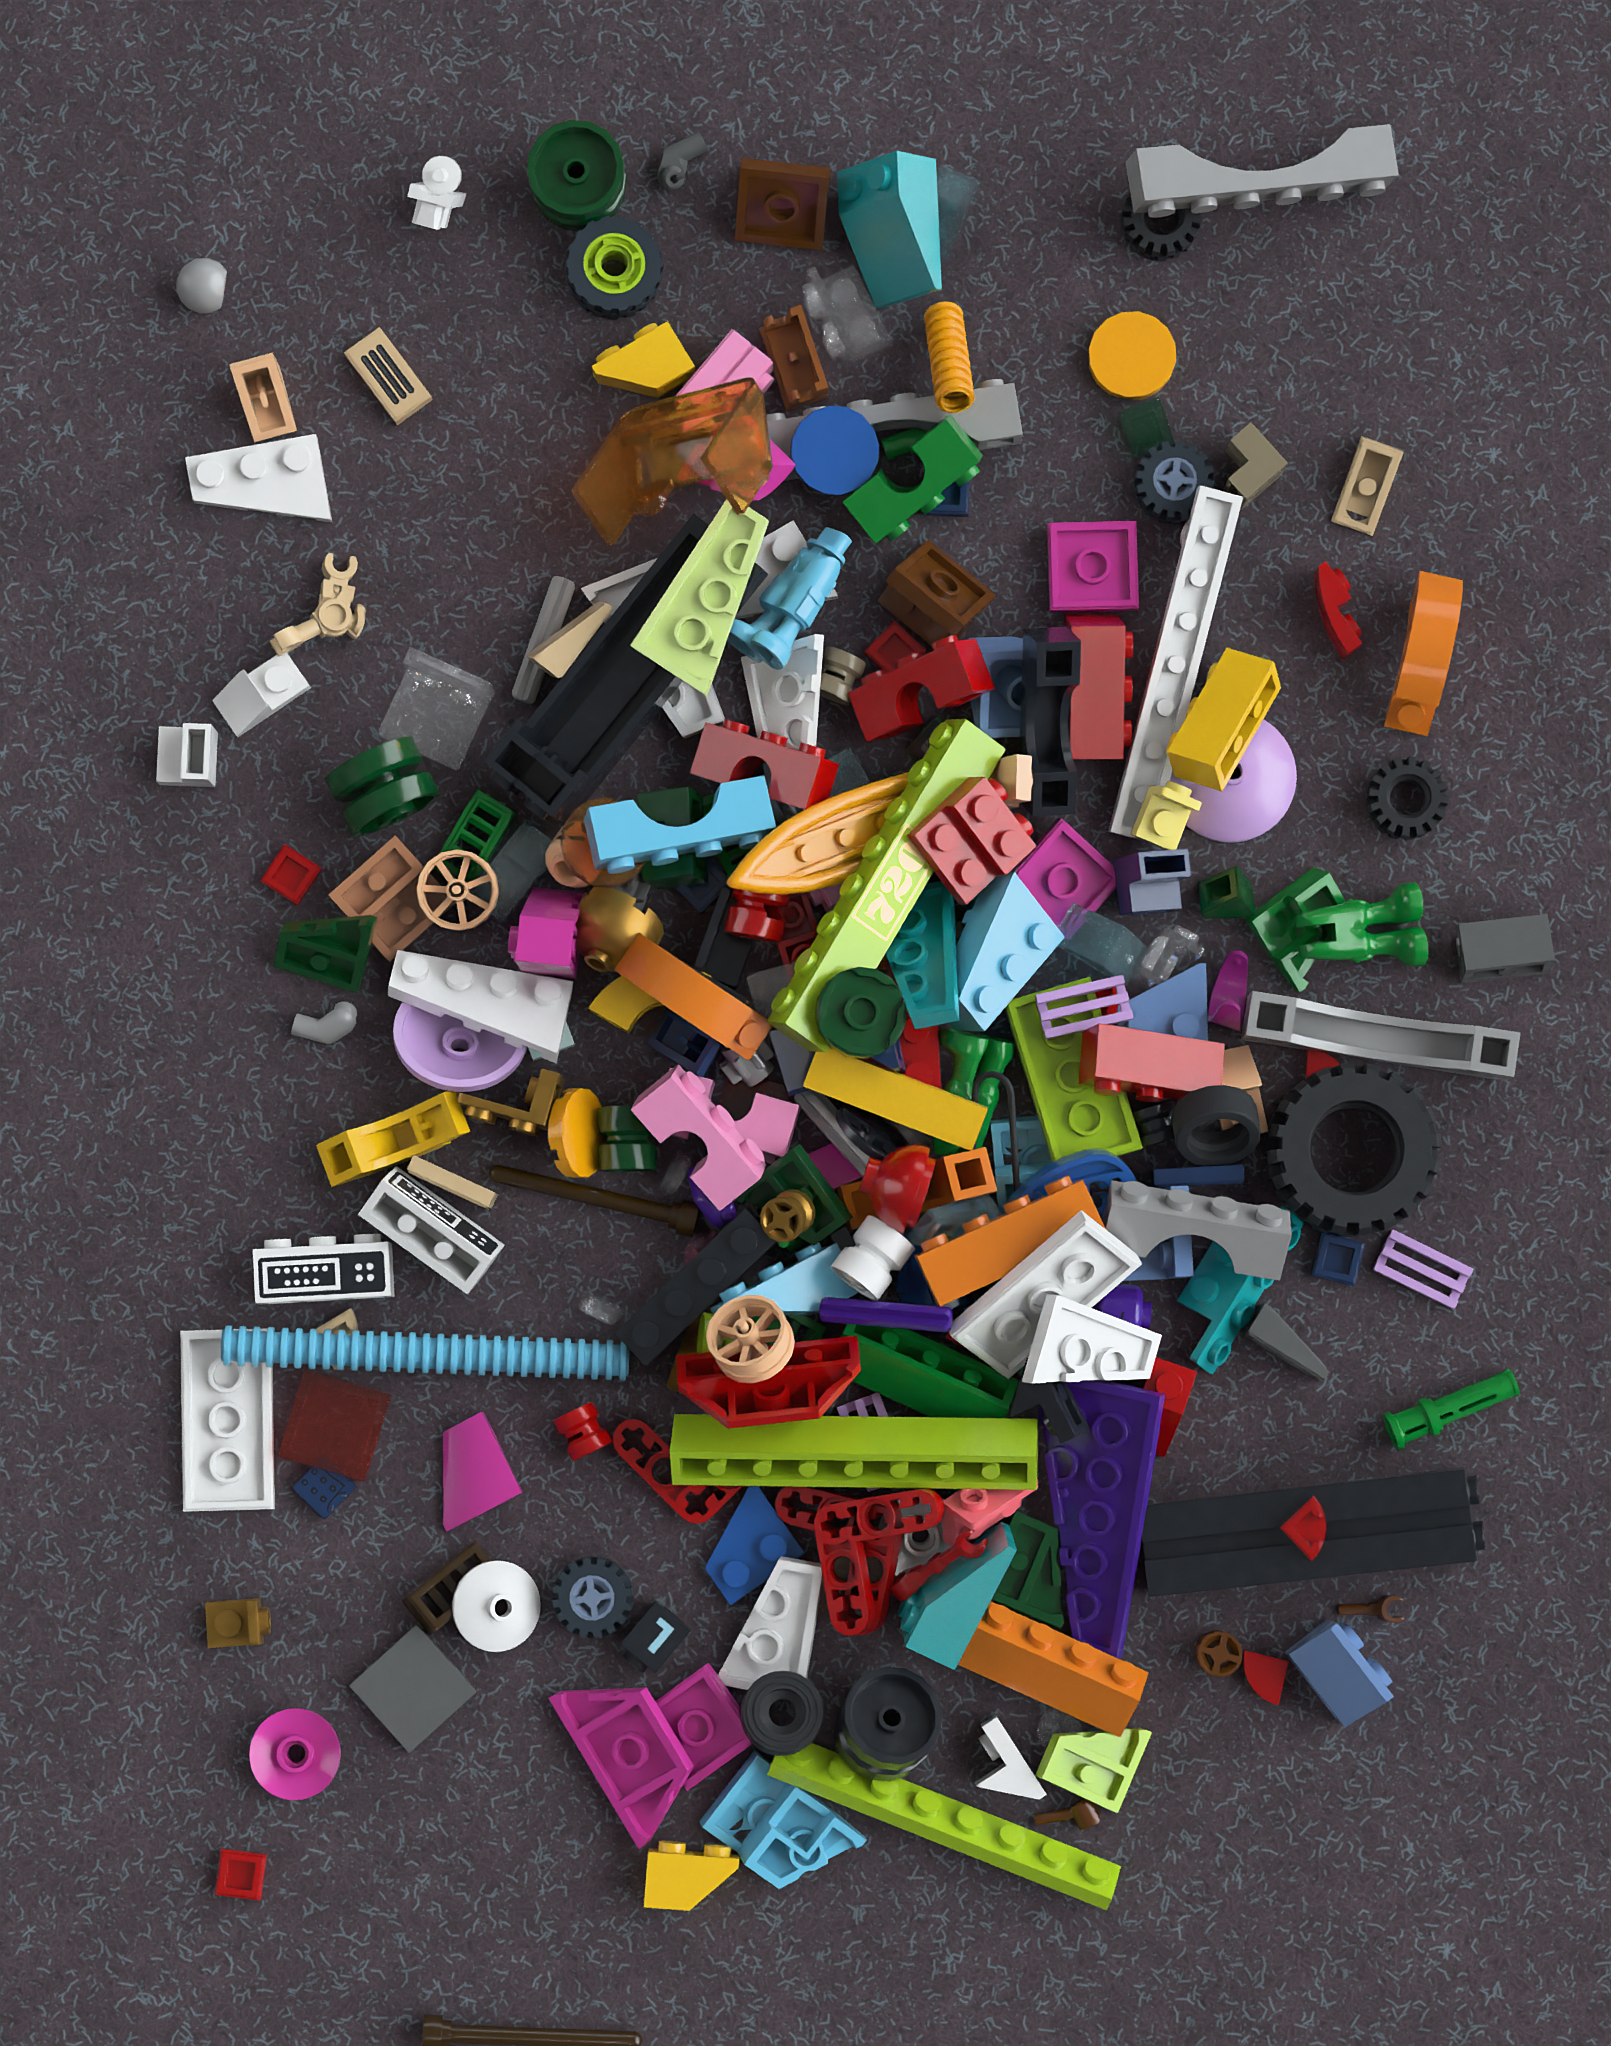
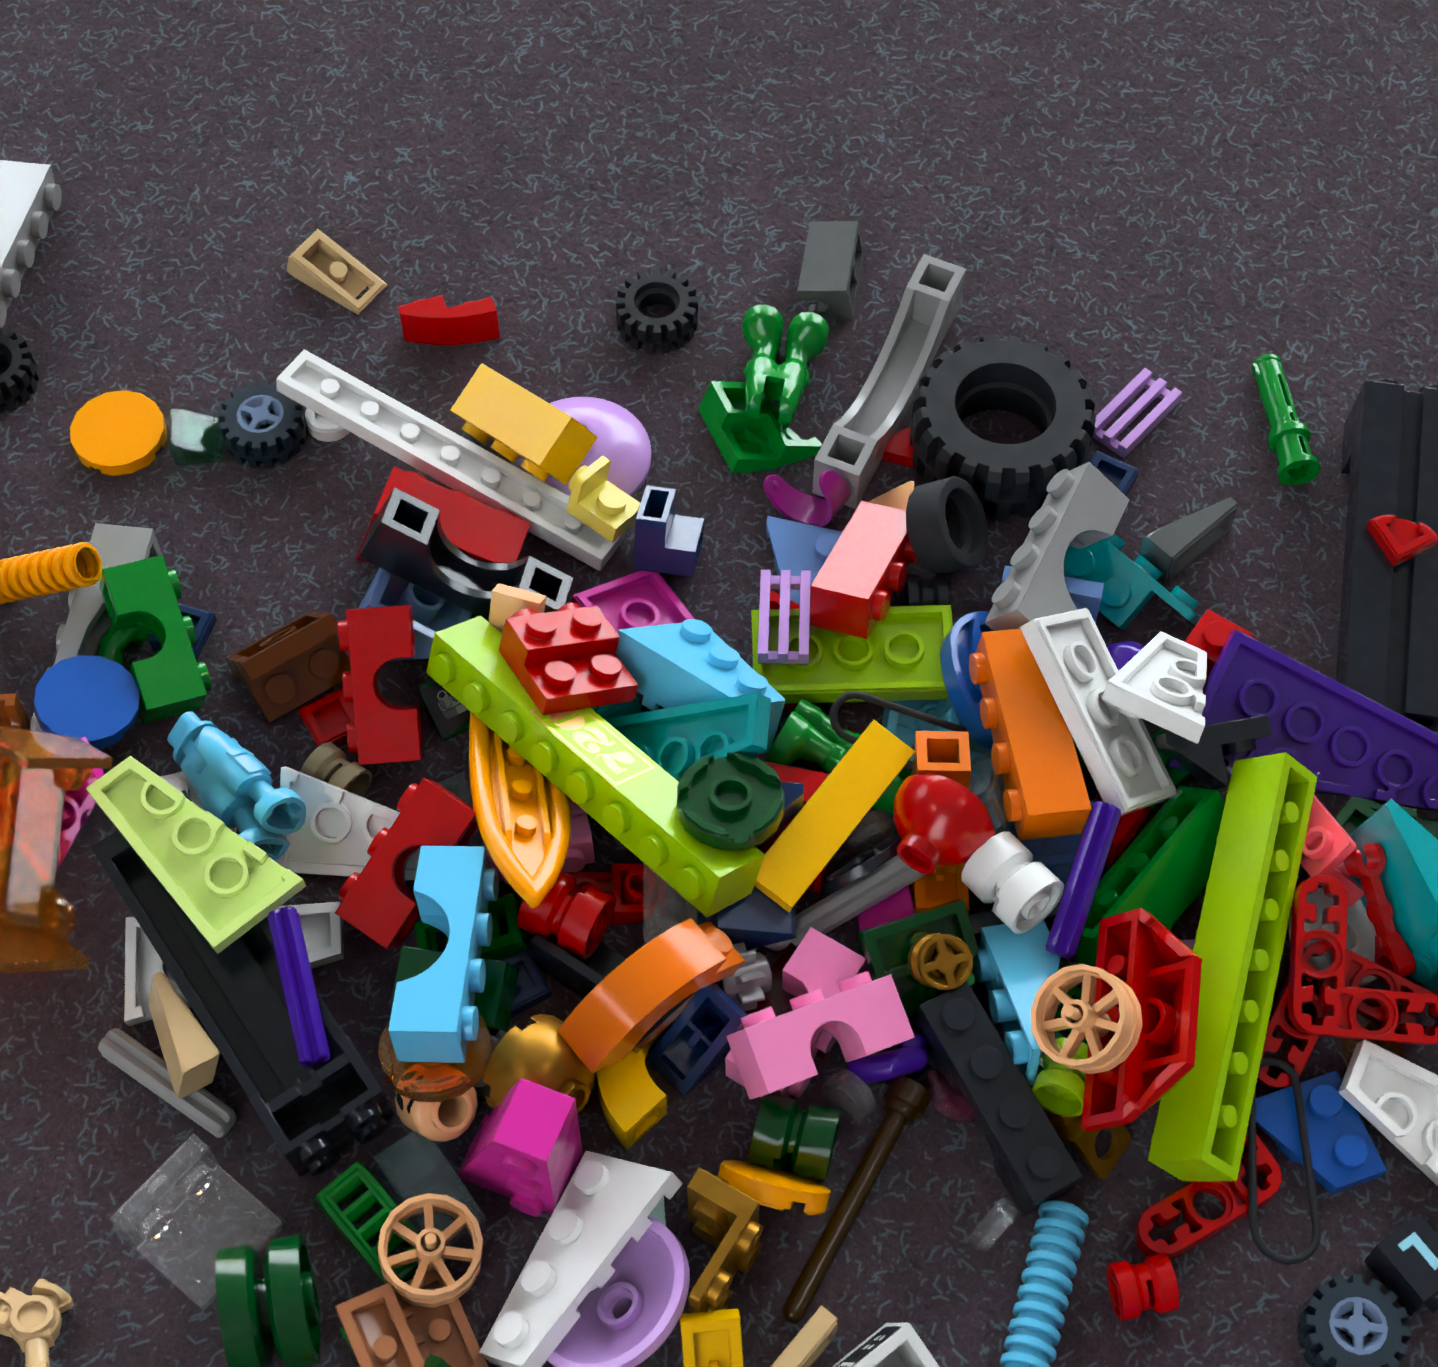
camera: 75 degrees left, 25 degrees down
dark pink plate [1047,521,1139,613] -> none
clear light blue slope [1058,903,1148,987] -> none
clear bracket [1130,925,1205,989] -> none
dark blue tile [1150,1165,1245,1188] -> none
dark green slope [1198,865,1256,919] -> none
dark tan piece [1223,422,1288,510] -> none
orange arch [1384,571,1463,736] -> none
none -> dark purple axle [267,906,330,1068]
none -> black piece [1247,1057,1321,1265]

